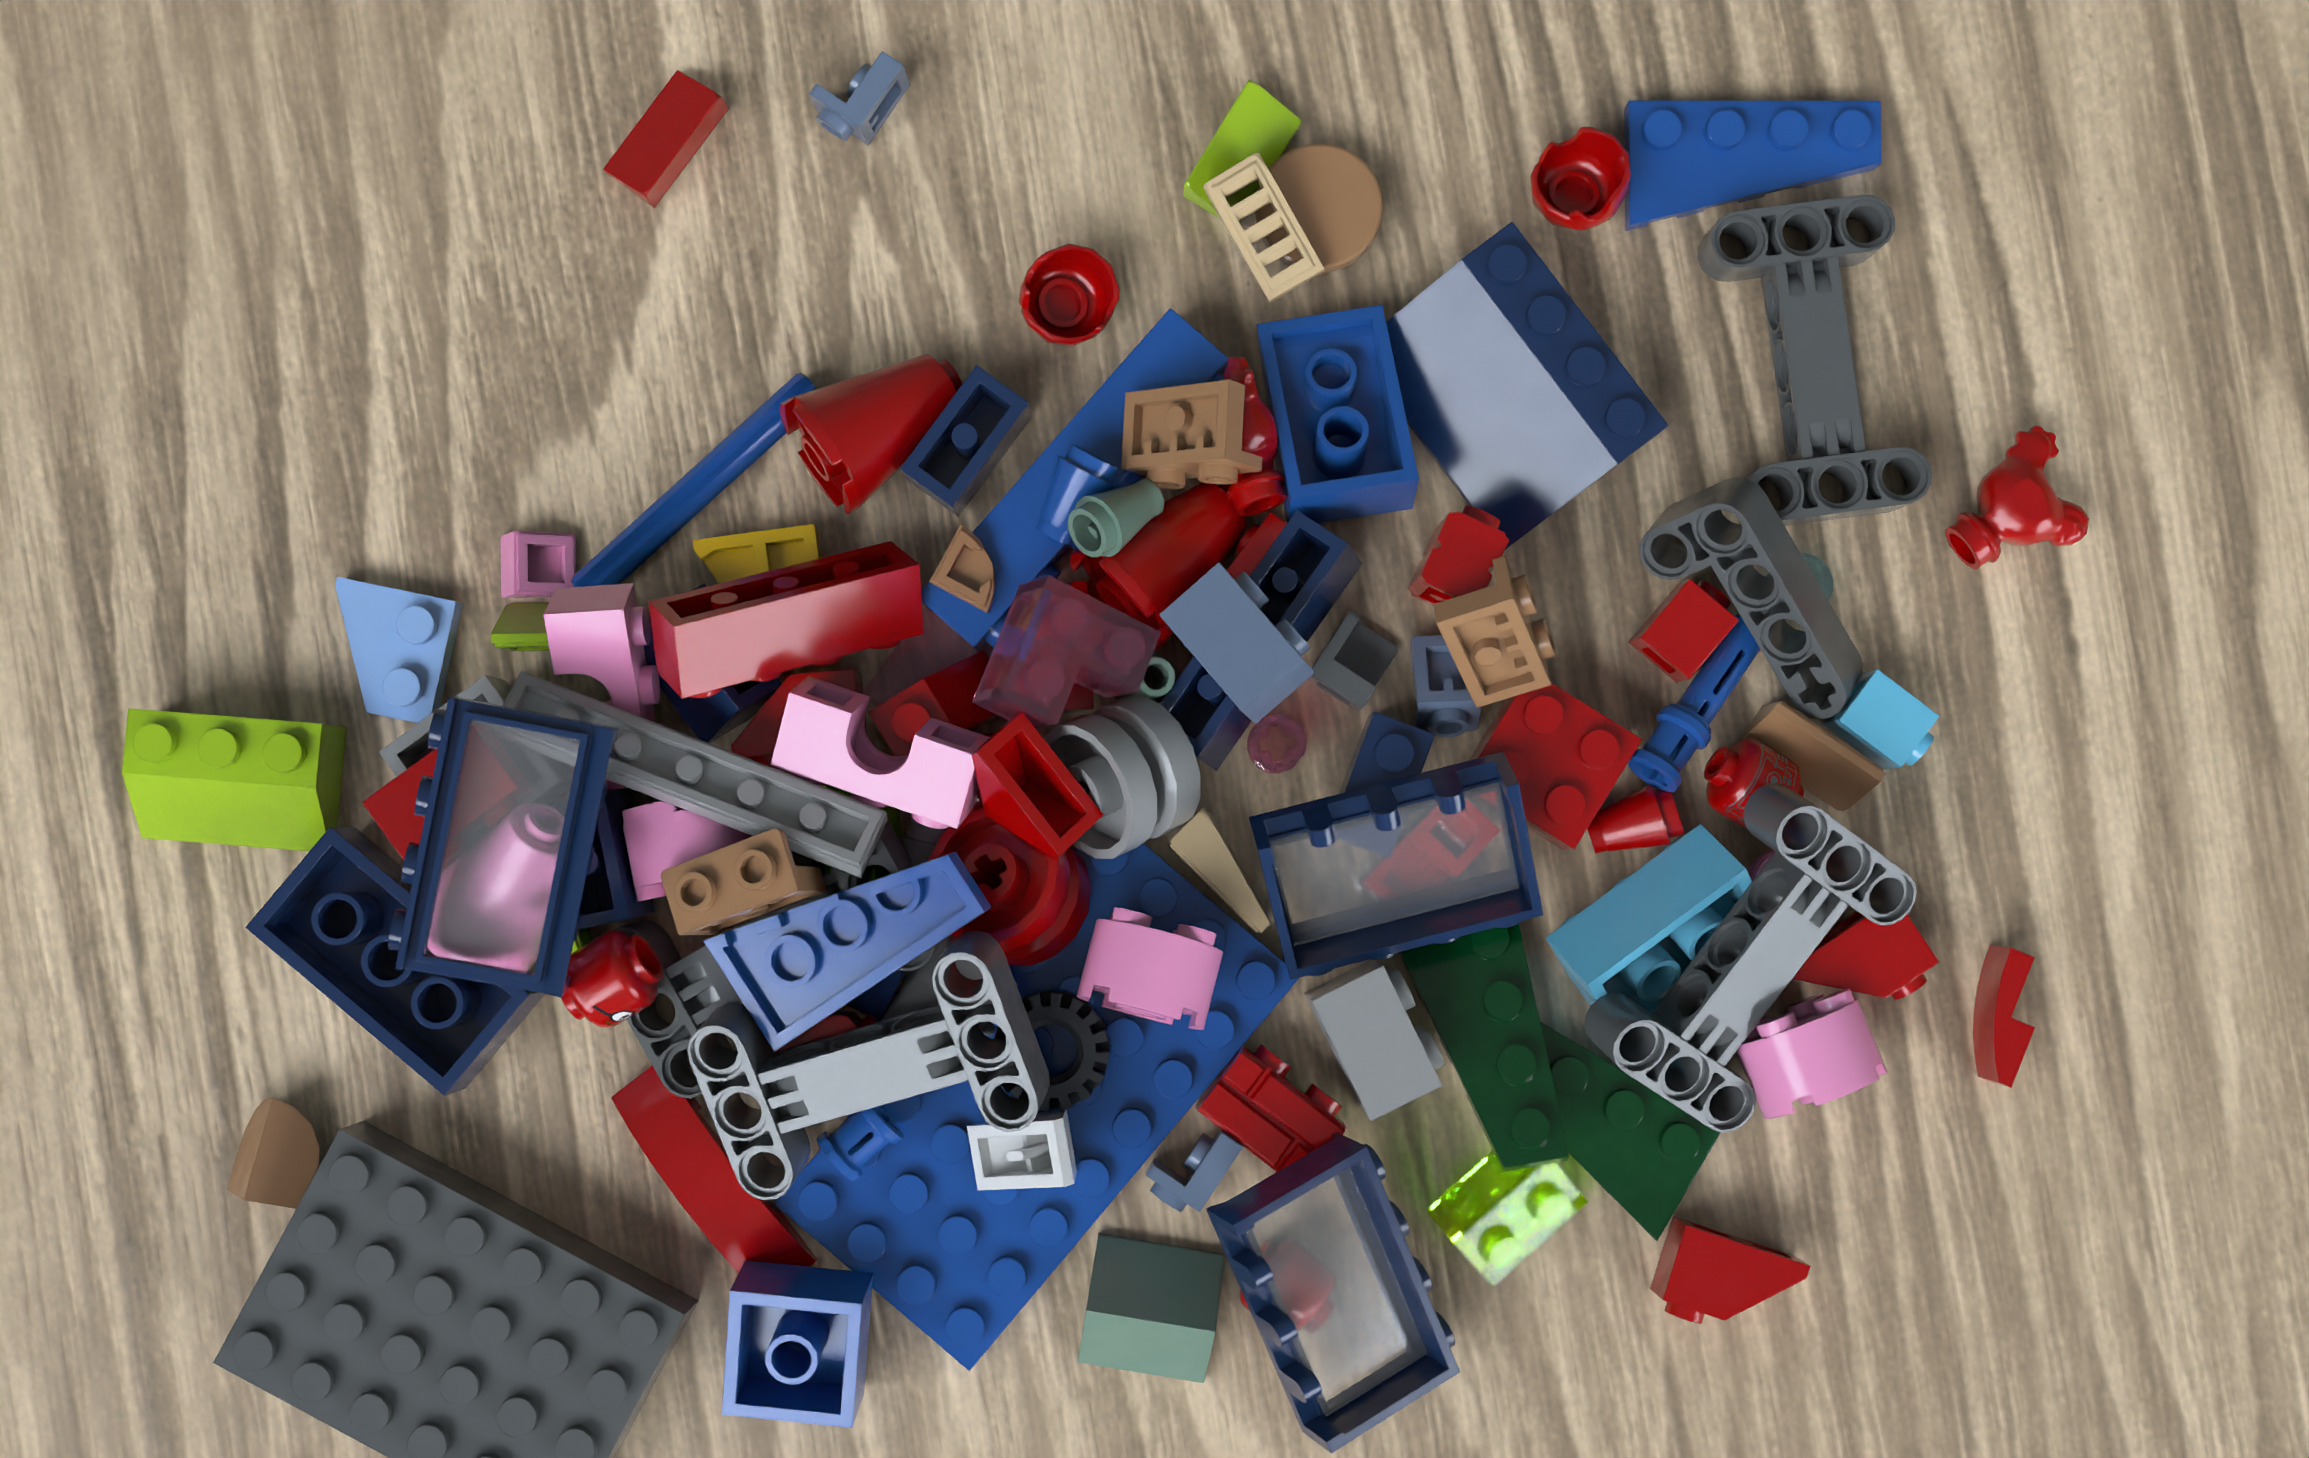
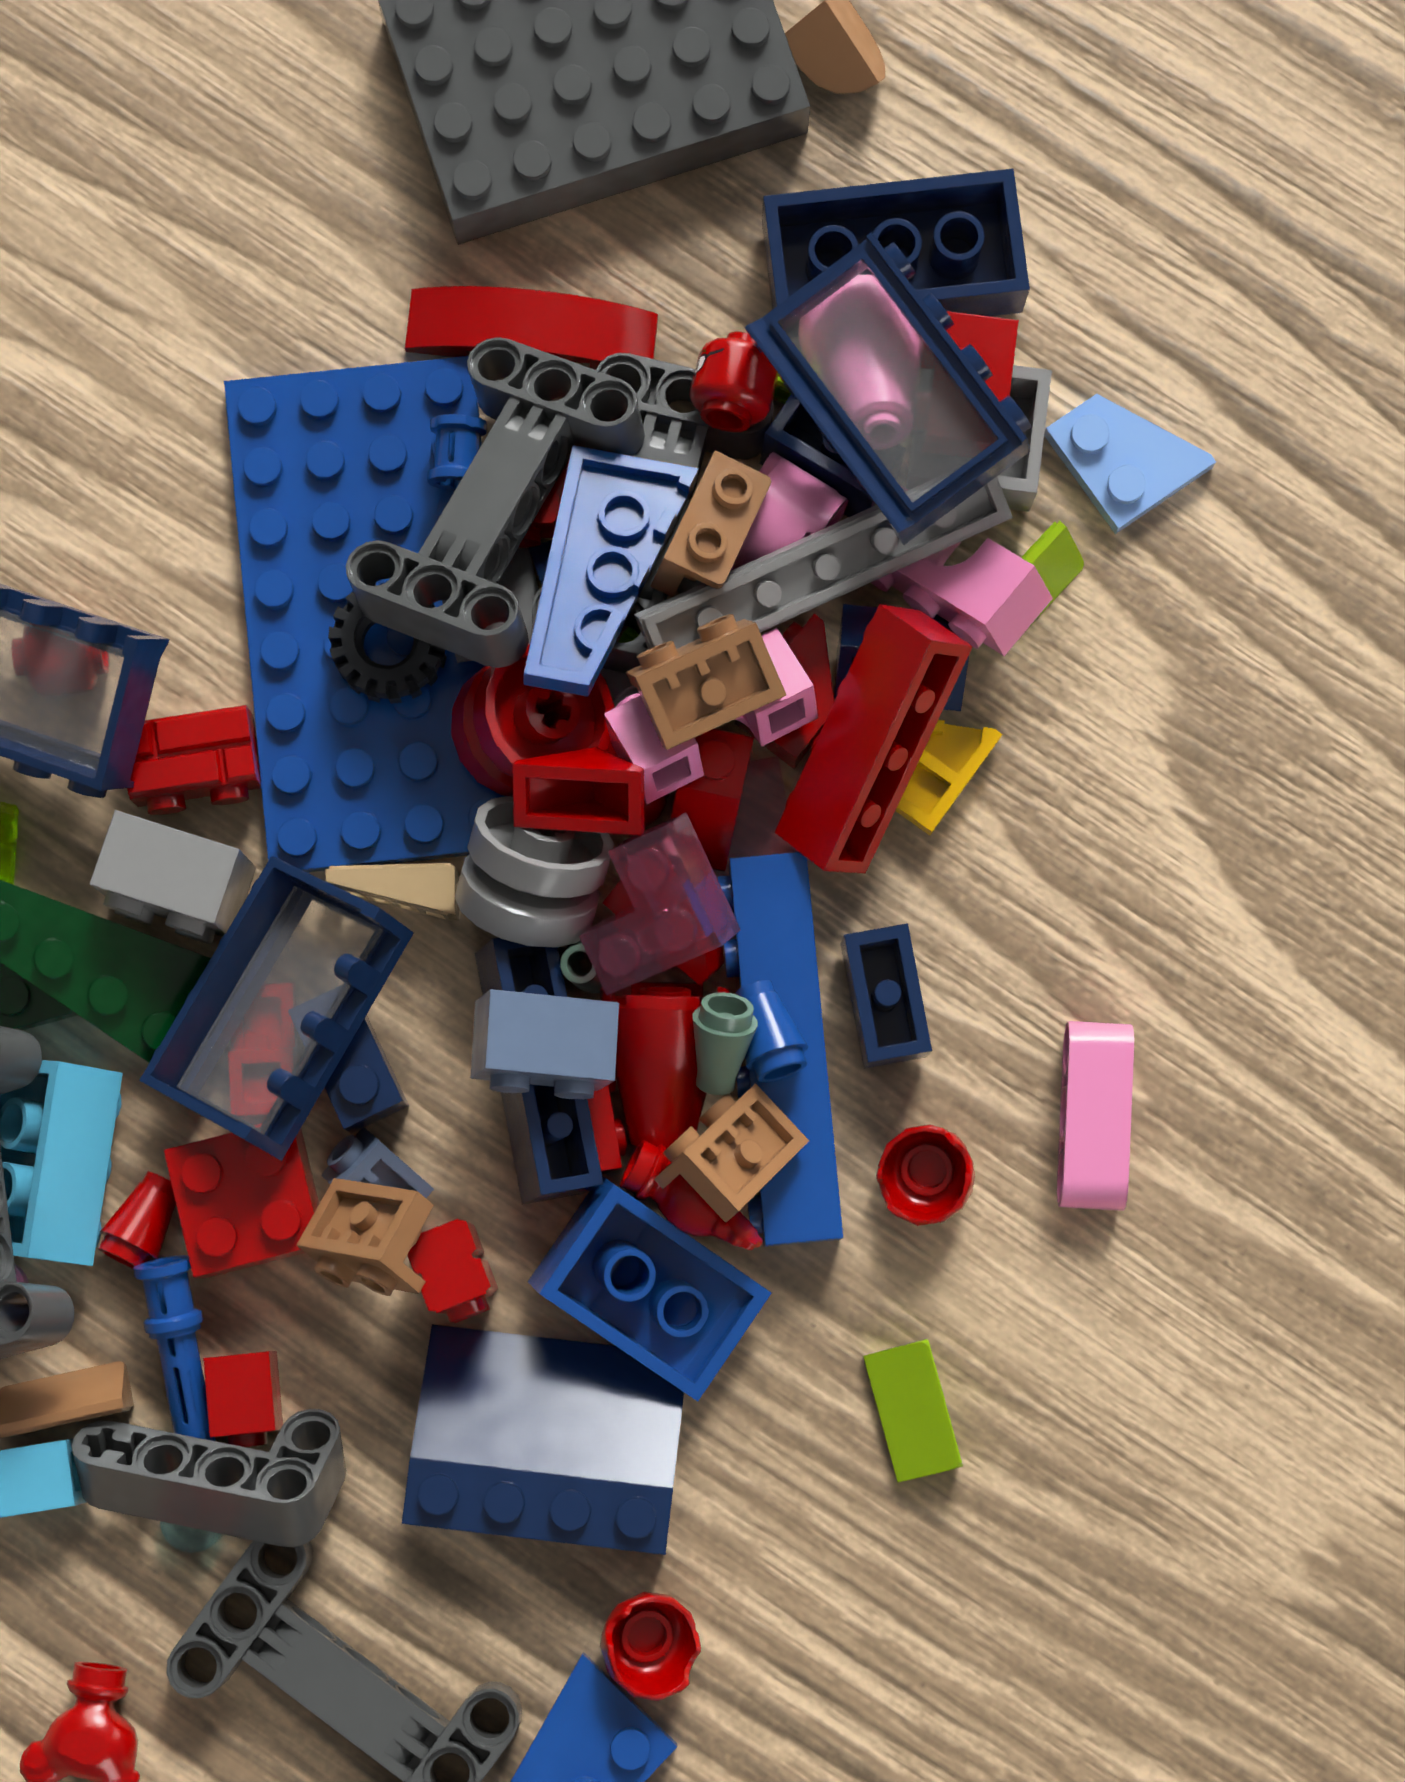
camera: 130 degrees right, 5 degrees down
lime slope [122,708,347,851] -> none
bright pink slope [500,531,577,599] -> none
blue axle [571,373,818,587] -> none
red slope [602,70,729,208] -> none
blue brick [722,1260,873,1428] -> none
red cone [779,354,963,514] -> none
sand blue bracket [808,51,911,146] -> none
medium nougat tile [929,524,996,614] -> none
white slope [967,1109,1077,1190] -> none
bright pink brick [1076,907,1223,1030] -> none
sand green slope [1078,1233,1224,1383] -> none
sand blue bracket [1146,1129,1243,1212] -> none
tan slope [1203,153,1325,303] -> none
clear pink bush [1246,714,1306,774] -> none
medium nougat tile [1255,143,1383,277] -> none
dark grey panel [1307,610,1398,712] -> none
red head [1704,738,1804,831] -> none
none -> medium nougat bracket [626,614,787,750]
none -> bright pink beam [1057,1021,1134,1211]

